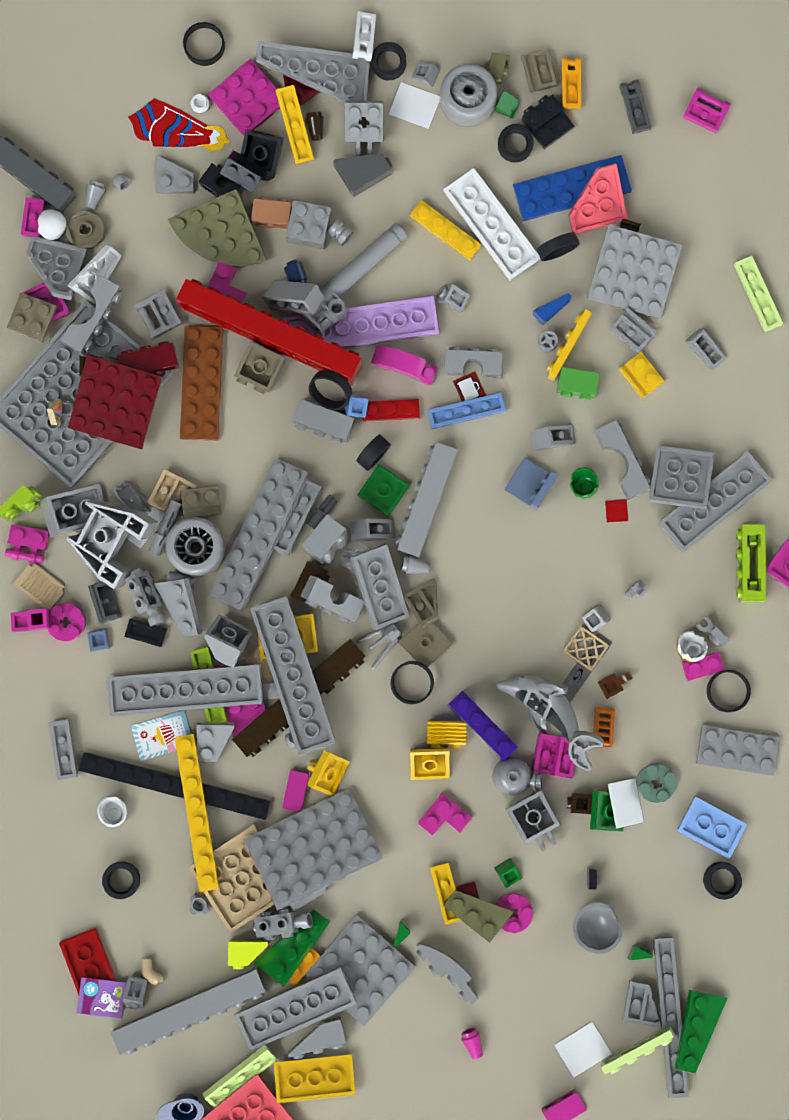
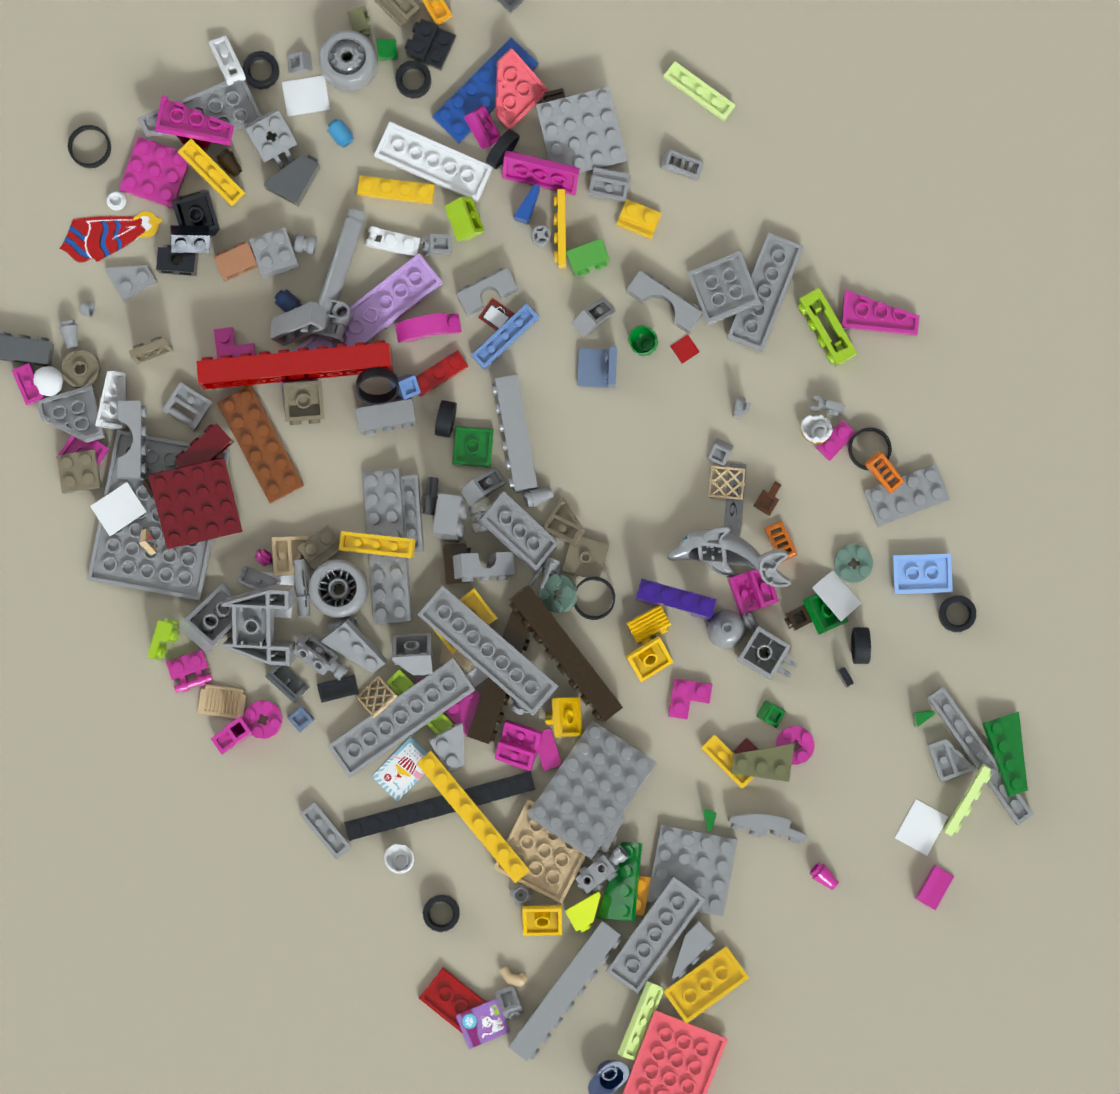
camera: 25 degrees left, 0 degrees up
olive plate [168,189,267,266] -> none
light grey cylinder [573,902,622,954] -> none
none -> white sticker [90,482,146,536]
none -> dark tan plate [129,337,173,364]
none -> dark pink wing [155,95,234,146]
none -> dark pink plate [254,549,272,566]
none -> dark azure brick [327,119,354,148]
none -> yellow plate [339,531,416,559]
none -> tan window [356,676,398,718]
none -> white plate [365,226,421,257]
none -> lime brick [444,197,485,241]
none -> dark pink slope [464,105,501,149]
none -> dark pink slope [495,720,543,771]
none -> dark pink plate [502,151,580,195]
none -> dark brown brick [508,585,623,722]
none -> yellow slope [522,905,562,936]
none -> sand green plate [539,574,577,613]
none -> black tyre [851,627,871,664]
none -> orange slope [864,451,905,494]

